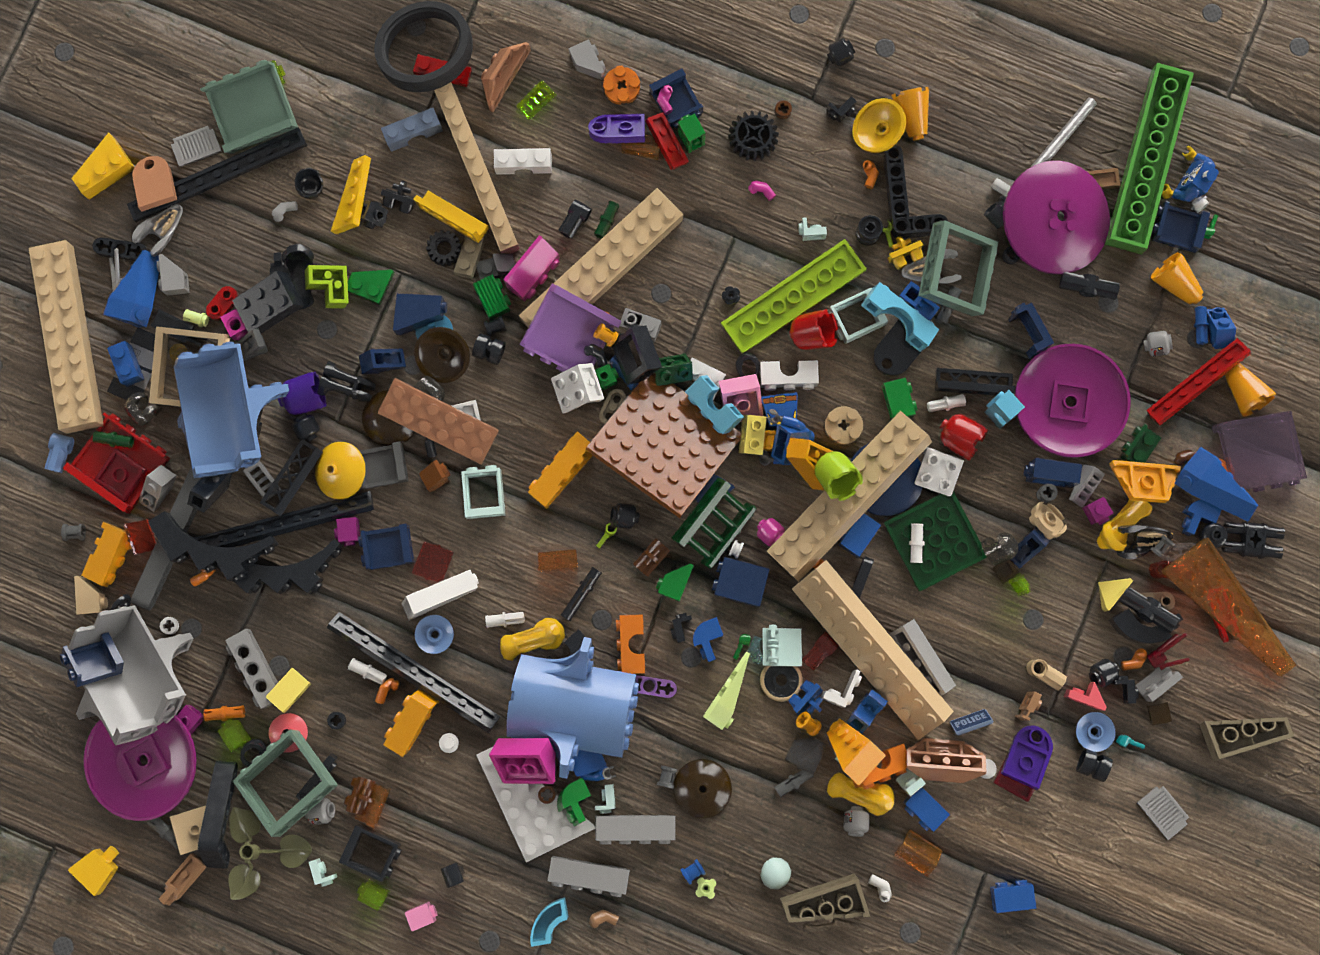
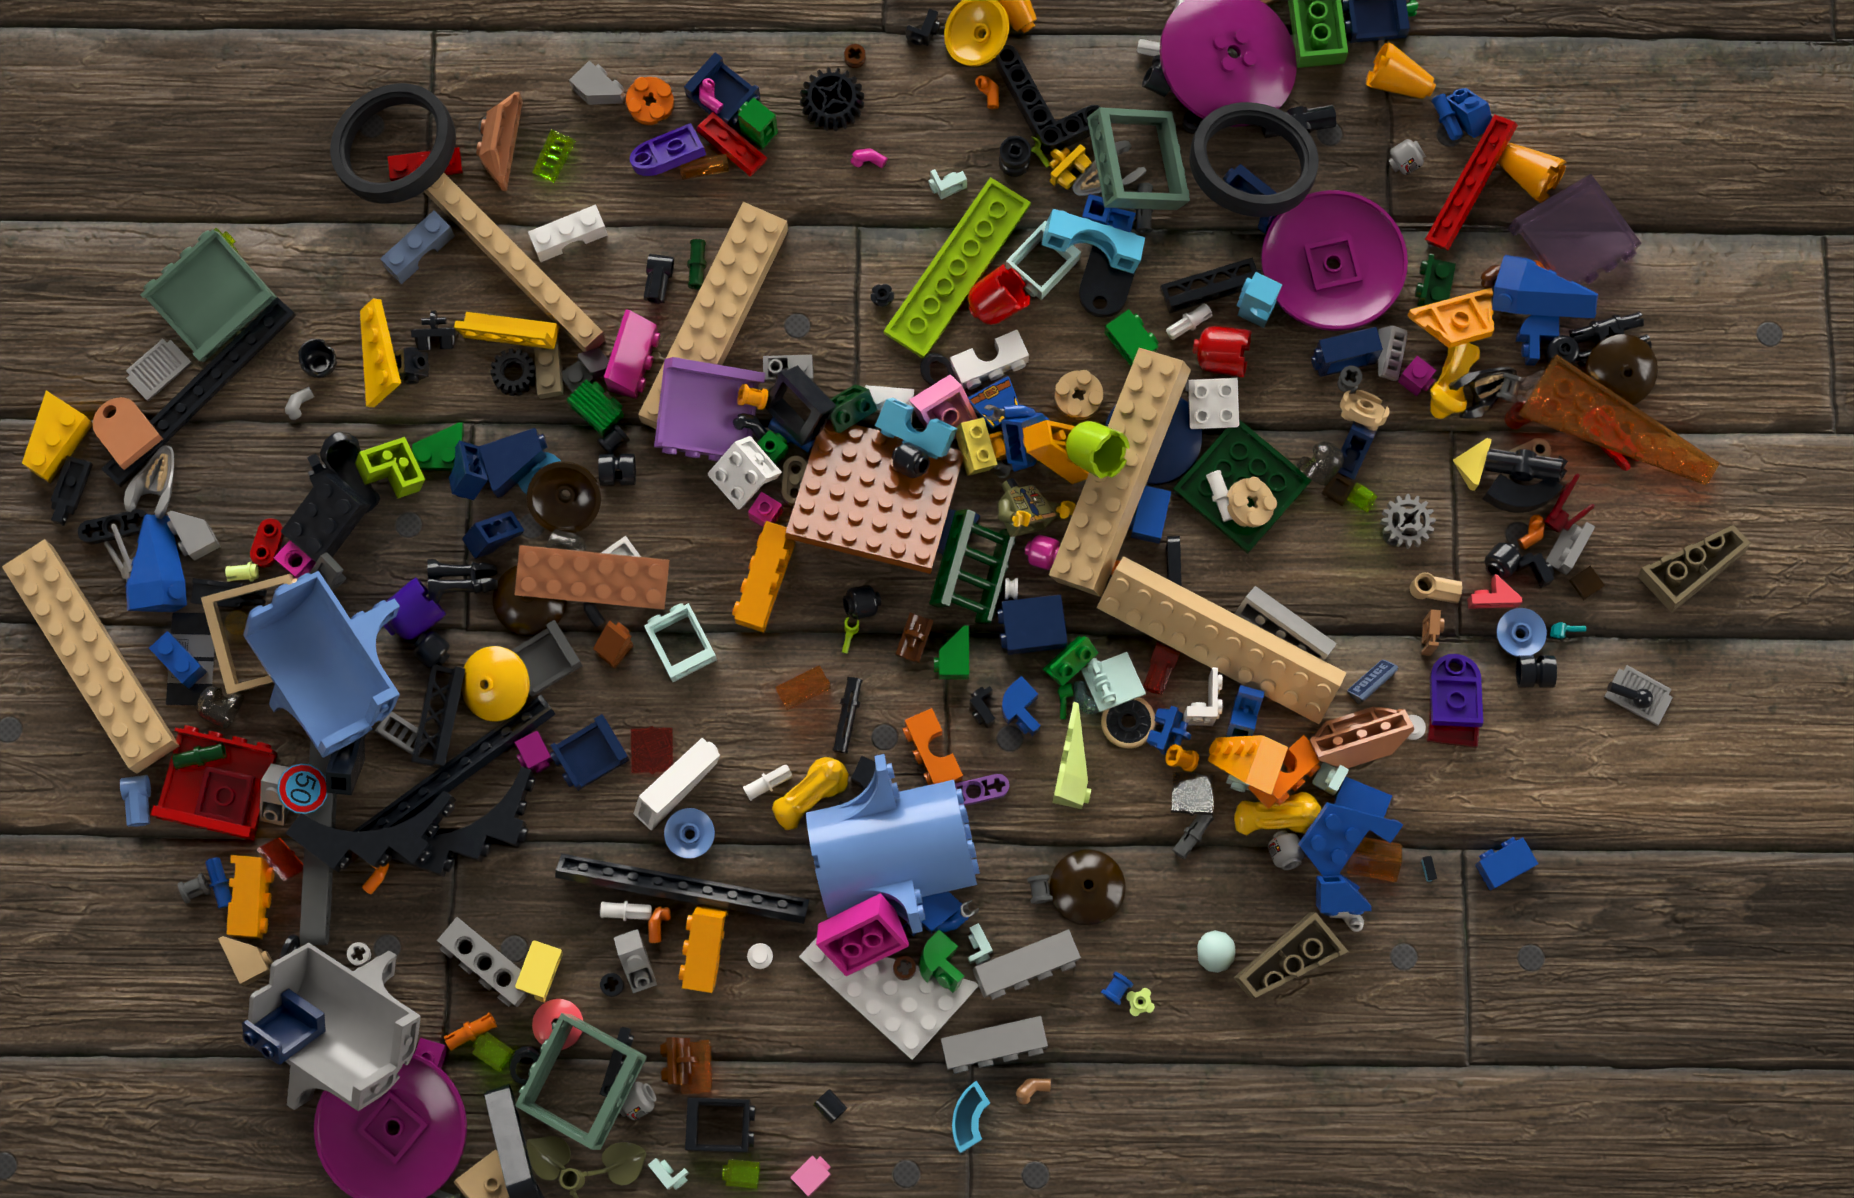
camera: 25 degrees left, 5 degrees down
none -> black hinge [50,456,93,526]
none -> blue axle [205,857,232,909]
none -> piece [277,764,327,814]
none -> dark blue arch [449,440,488,500]
none -> light grey slope [614,929,657,993]
none -> dark pink brick [748,492,783,528]
none -> black head [892,442,930,479]
none -> torso [997,478,1076,537]
none -> green bracket [1043,636,1098,686]
none -> black tyre [1189,102,1319,217]
none -> tan plate [1227,477,1277,528]
none -> blue wing [1298,802,1403,890]
none -> blue slope [1316,875,1371,916]
none -> light grey gear [1380,494,1436,549]
none -> black piece [1421,855,1437,882]
none -> dark brown dish [1585,334,1658,408]
none -> black bar [1607,682,1653,708]

